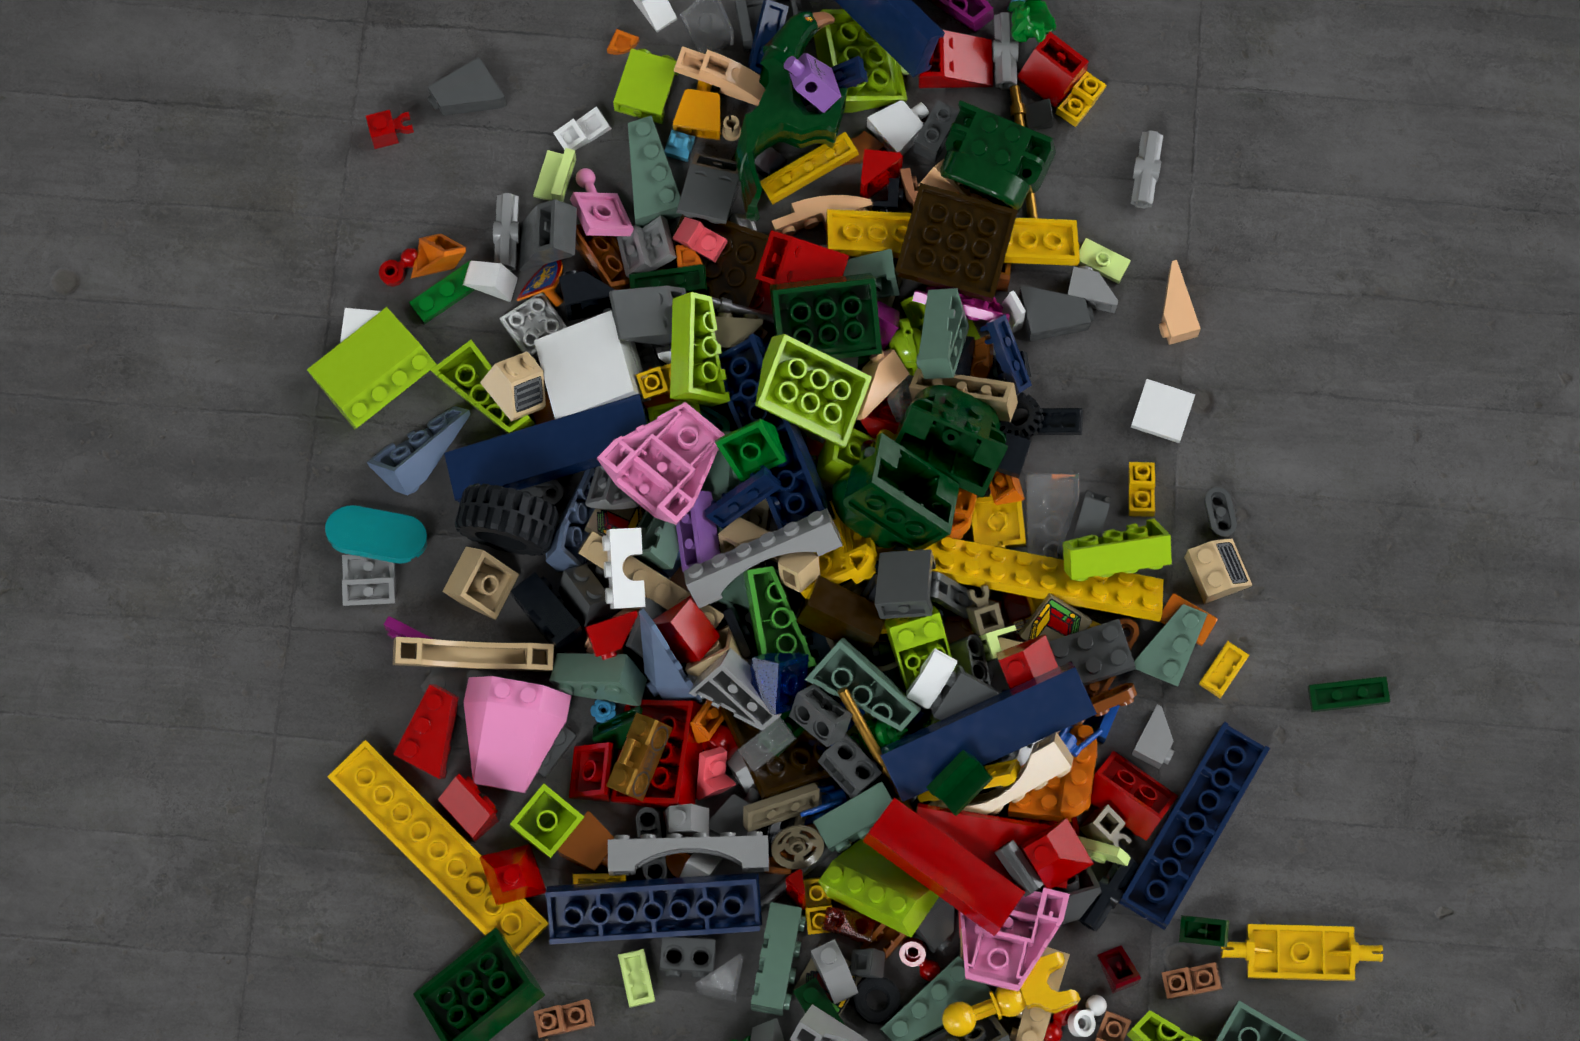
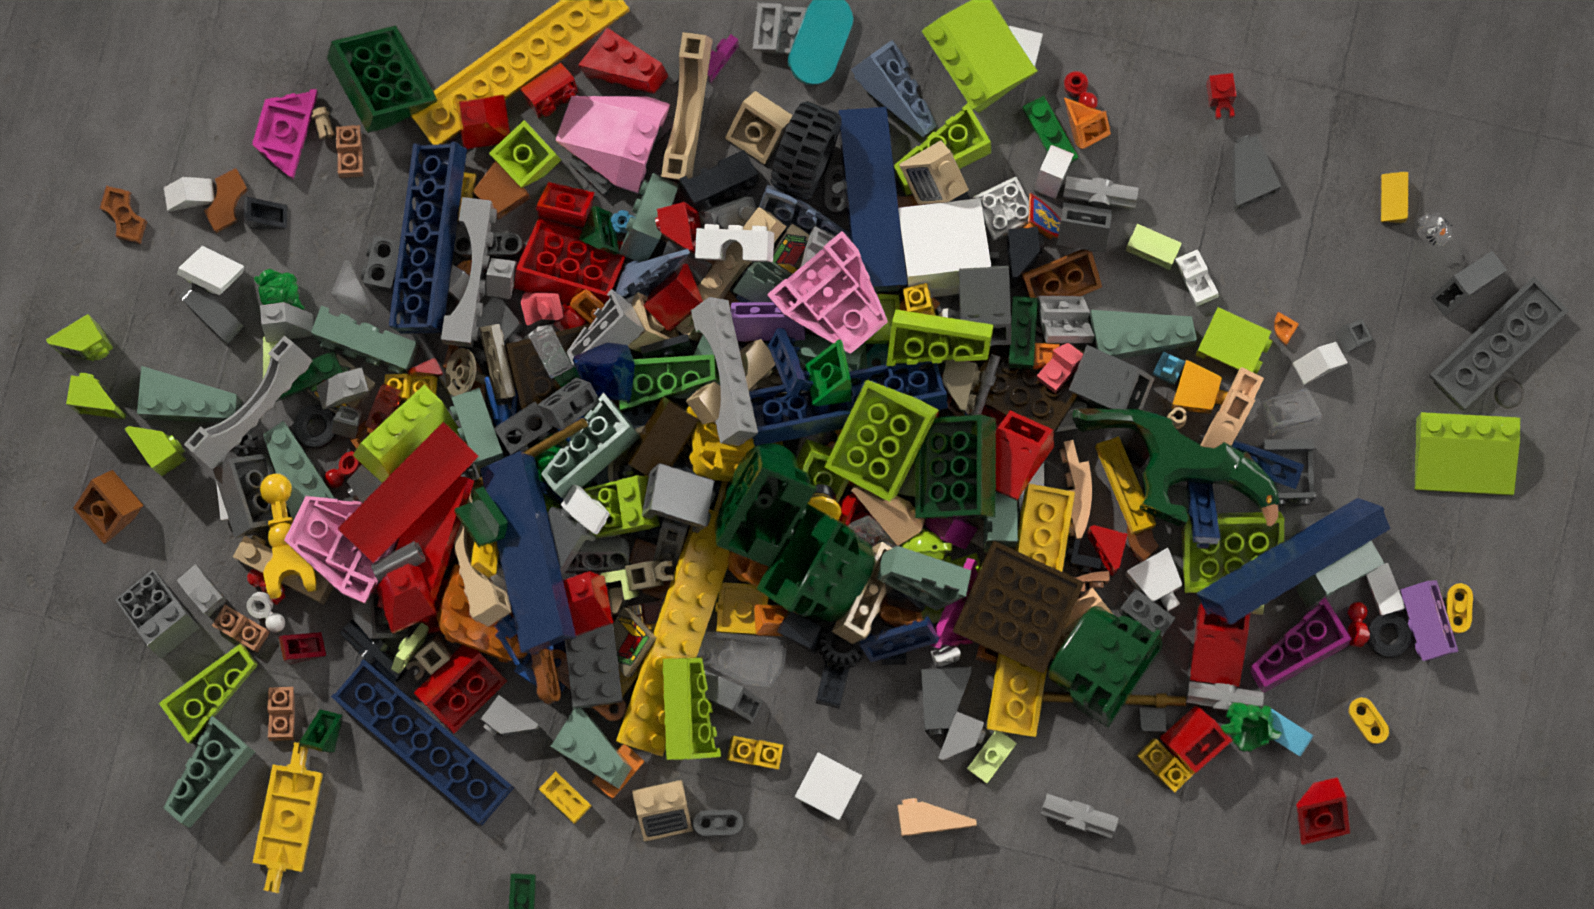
camera: 105 degrees right, 5 degrees up
bright pink plate [570,168,634,236] -> none
pearl gold piece [607,713,673,801] -> none
yellowish green plate [618,949,656,1008] -> none
medium lavender torso [784,53,841,113] -> none

